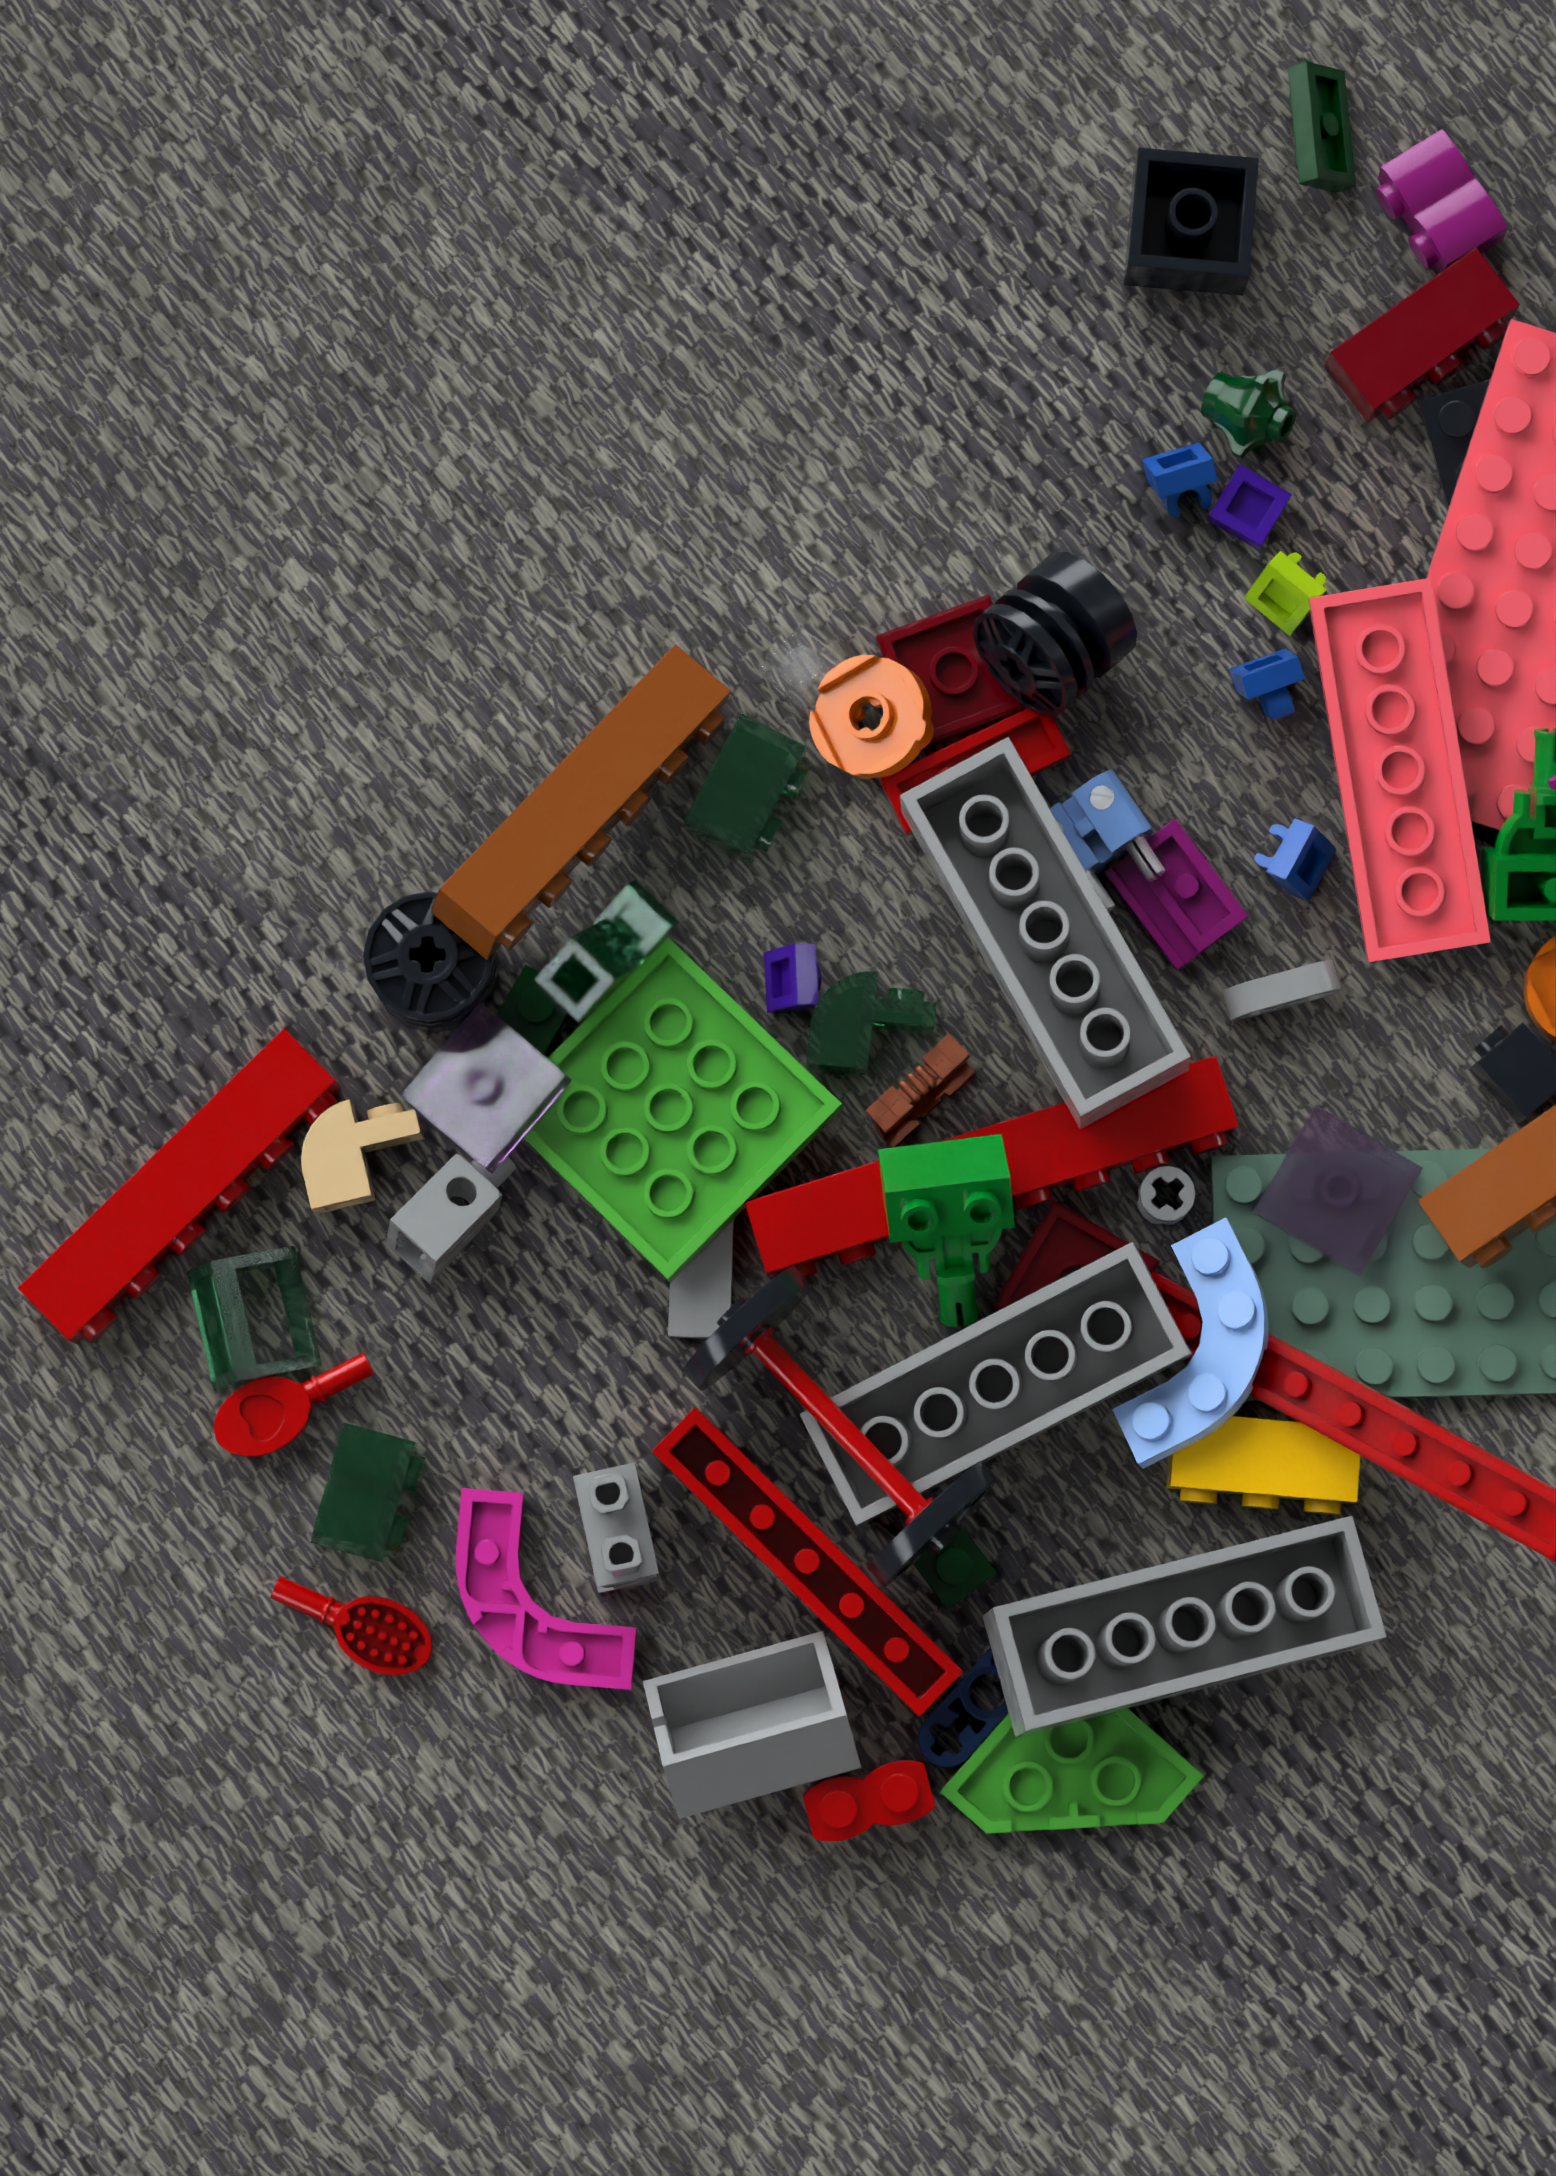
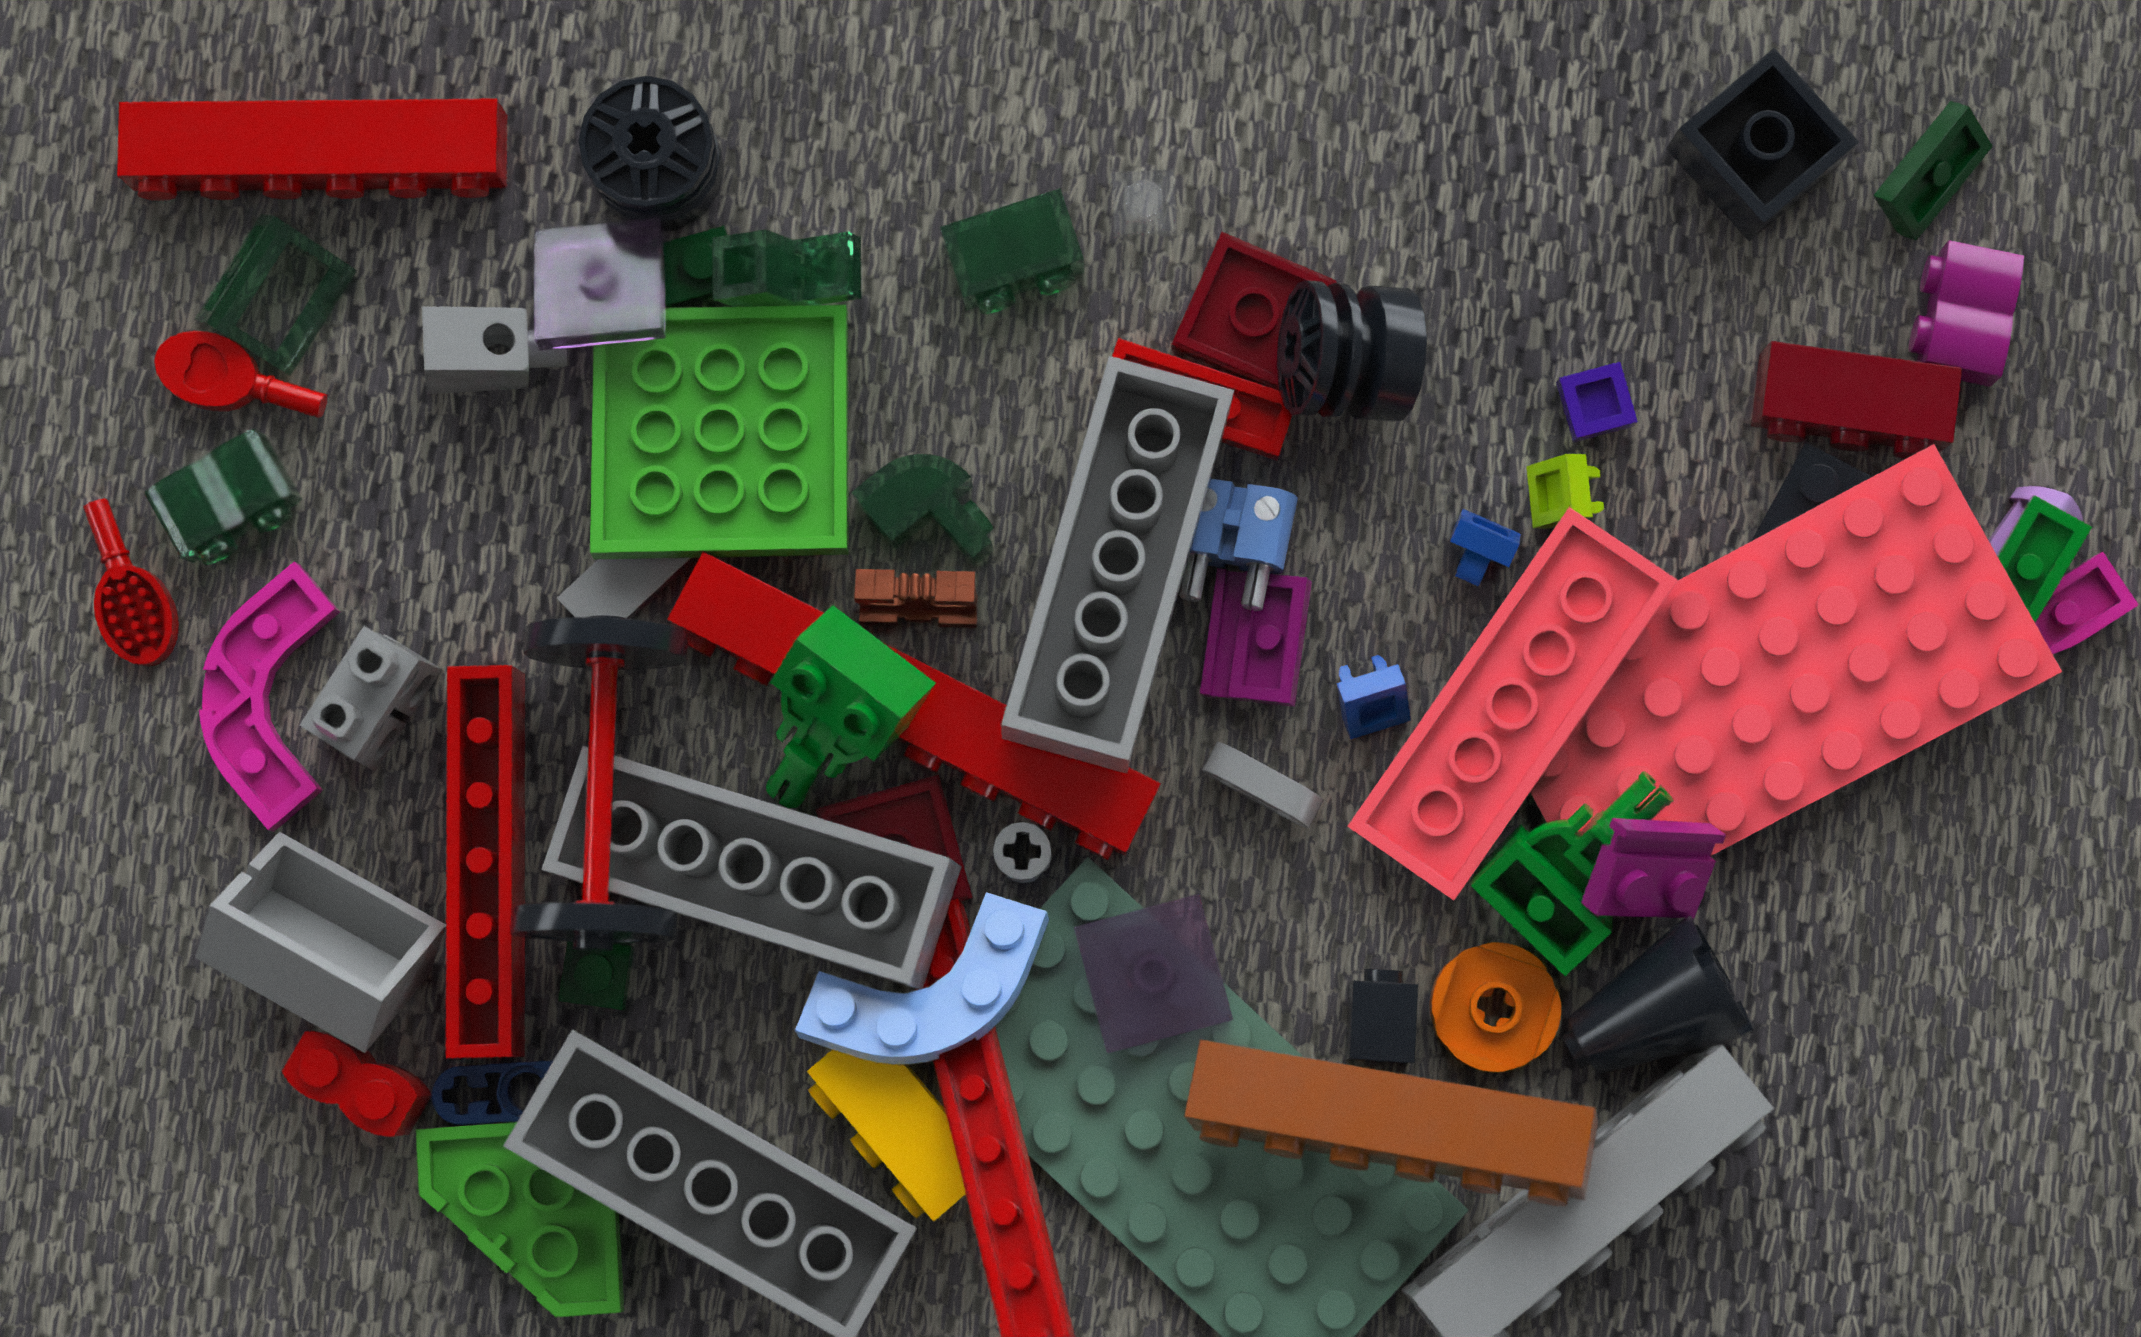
camera: 45 degrees right, 0 degrees up
tan brick [301,1099,425,1214] -> none
dark orange brick [431,644,731,960] -> none
dark purple plate [764,943,822,1013] -> none
orange plate [809,655,934,780] -> none
blue tile [1142,442,1218,518] -> none
dark green rock [1201,369,1296,459] -> none

